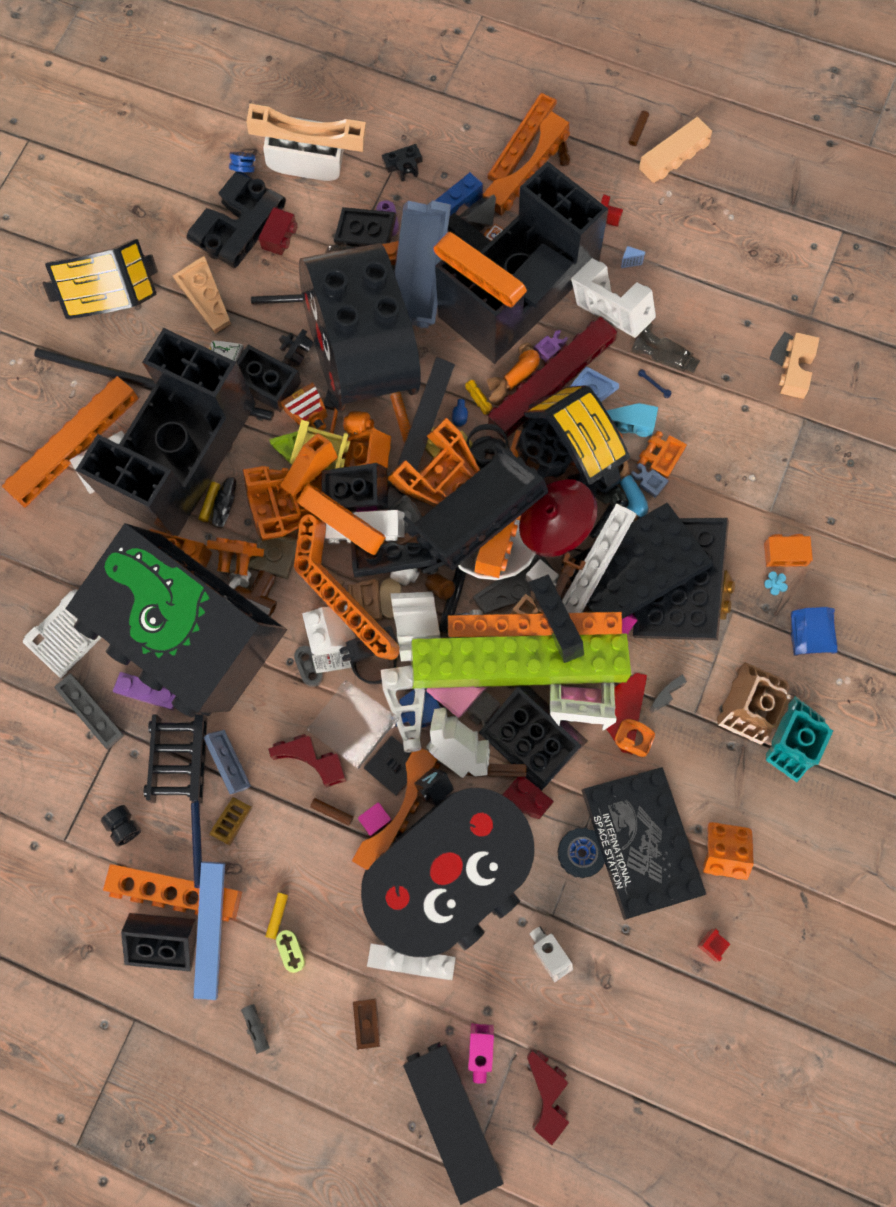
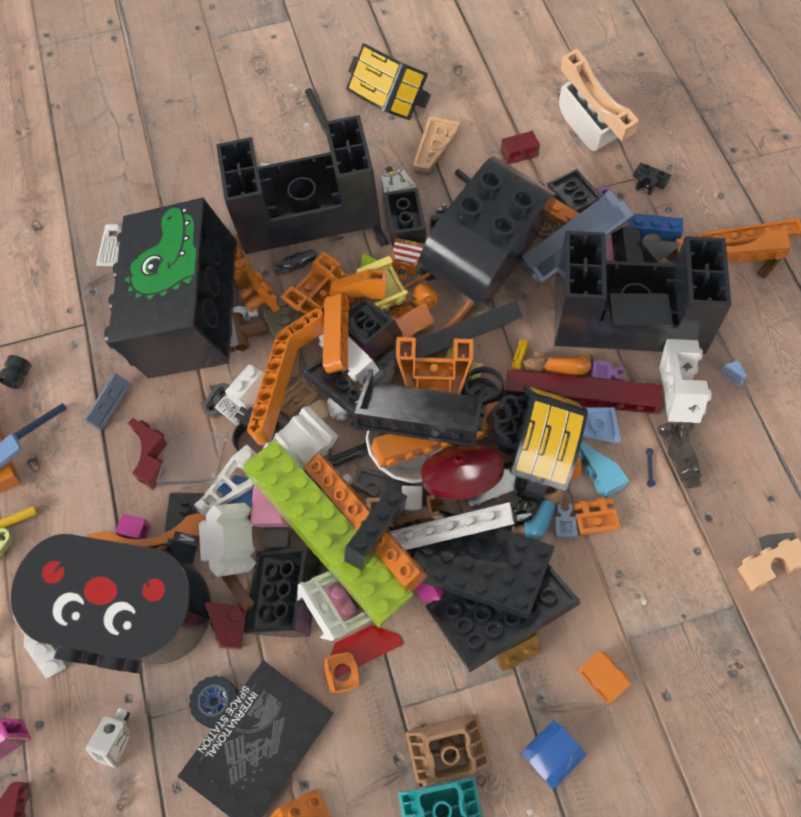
camera: 50 degrees right, 10 degrees down
orange brick [2,376,139,508] -> none
dark grey plate [54,673,125,749] -> none
black fence [143,714,208,803] -> none
black connector [186,171,286,268] -> none
yellow piece [198,482,221,522] -> none
pearl gold slope [209,797,252,846] -> none
blue wheel [229,152,256,172] -> none
reddish brown piece [310,798,354,826] -> none
reddish brown brick [425,574,455,600] -> none
orange beam [433,232,527,307] -> none
blue cylinder [452,399,468,427] -> none
red panel [601,194,623,227] -> none
dark grey slope [650,674,687,713] -> none
medium azure plant [764,572,788,595] -> none

